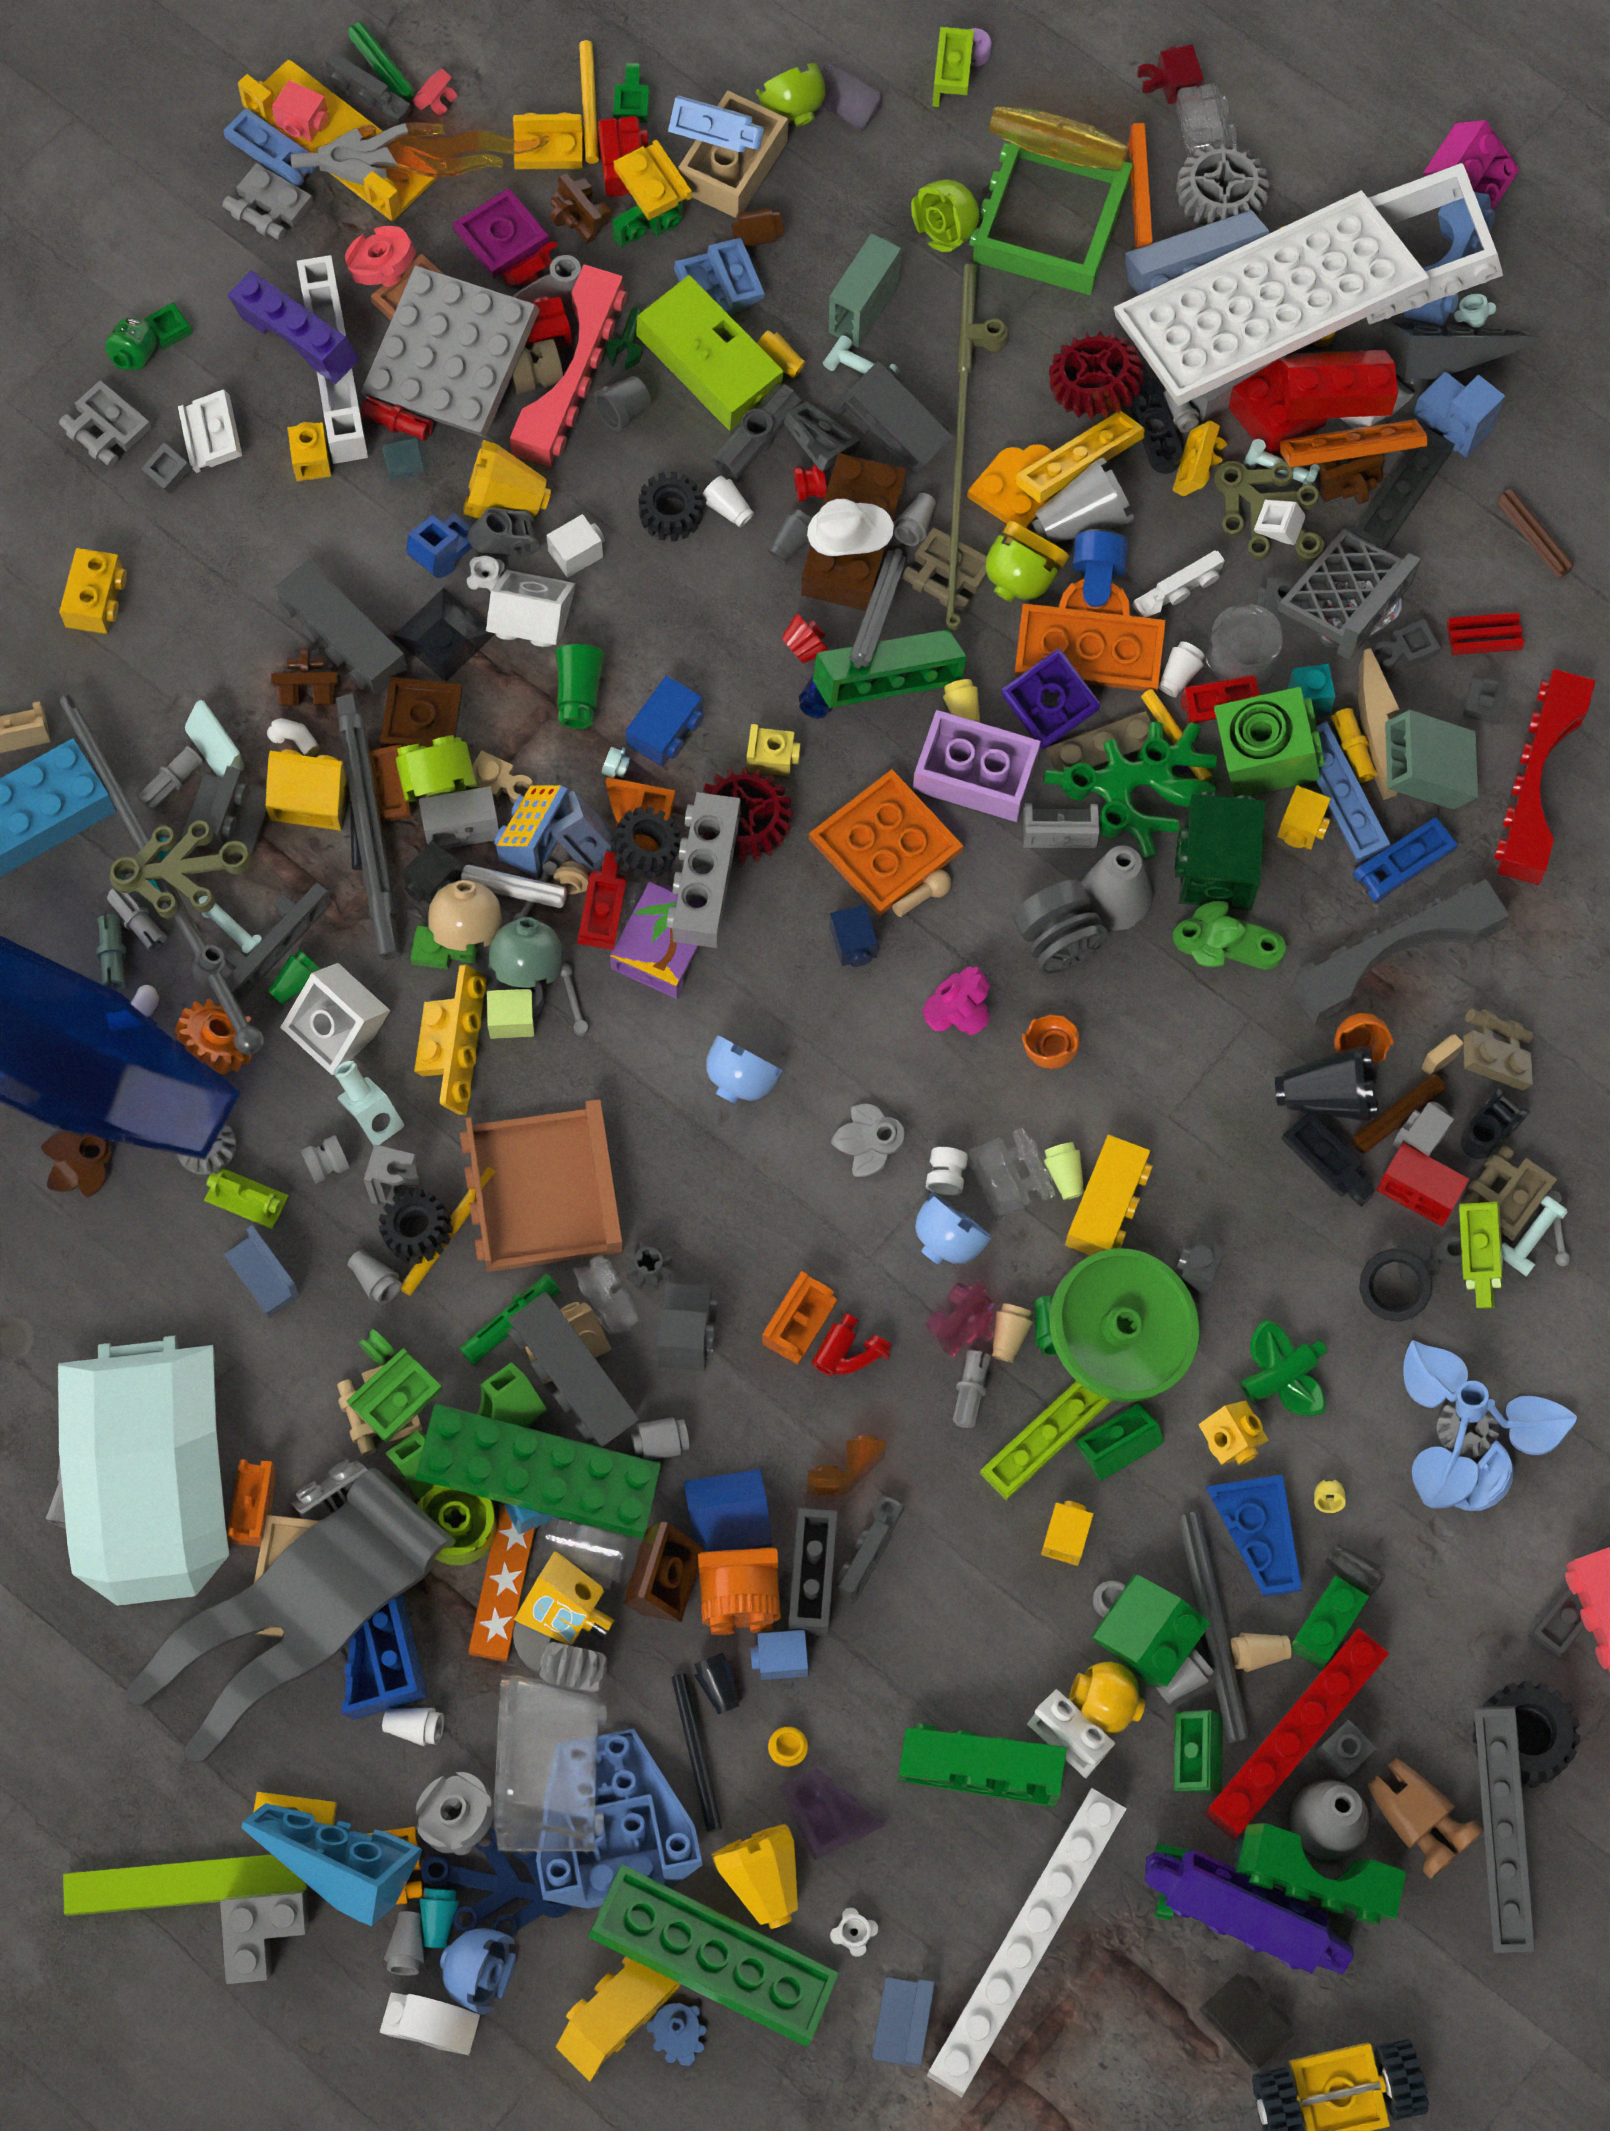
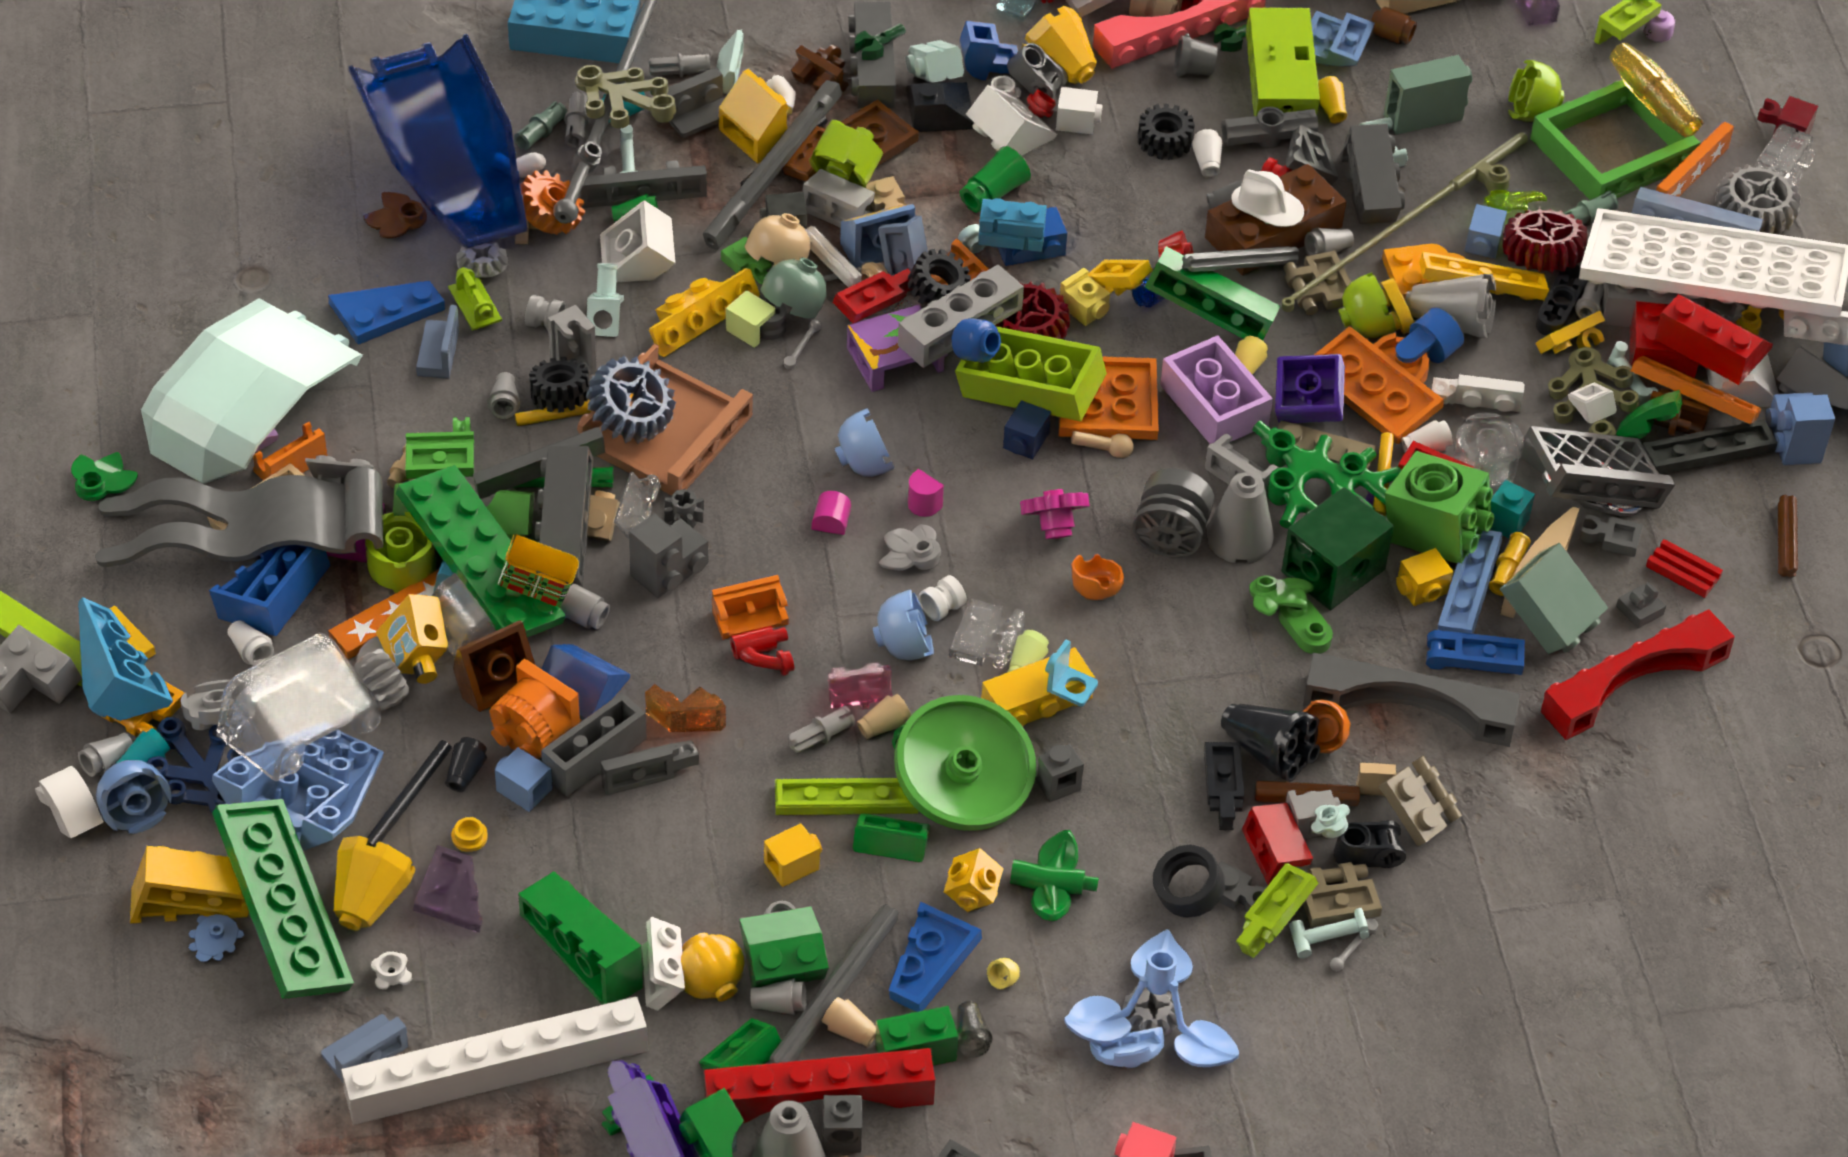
camera: 40 degrees right, 20 degrees down
none -> green plate [71,452,138,501]
none -> blue wing [328,280,445,345]
none -> dark grey tile [473,427,605,499]
none -> piece [498,534,579,608]
none -> sand blue gear [586,356,676,444]
none -> dark pink brick [811,491,851,535]
none -> dark green bar [854,23,906,60]
none -> light aqua brick [906,40,964,83]
none -> dark pink brick [908,469,944,517]
none -> blue head [951,318,1001,363]
none -> lime brick [955,327,1107,421]
none -> dark azure brick [978,198,1047,252]
none -> red plate [1027,90,1056,118]
none -> medium azure bracket [1045,640,1098,707]
none -> yellow plate [1088,259,1153,296]
none -> light aqua plate [1311,804,1350,838]
none -> medium blue brick [1465,204,1507,259]
none -> clear neon green plate [1484,190,1547,212]
none -> sand green pin [1564,191,1618,225]
none -> green slope [1616,390,1683,439]

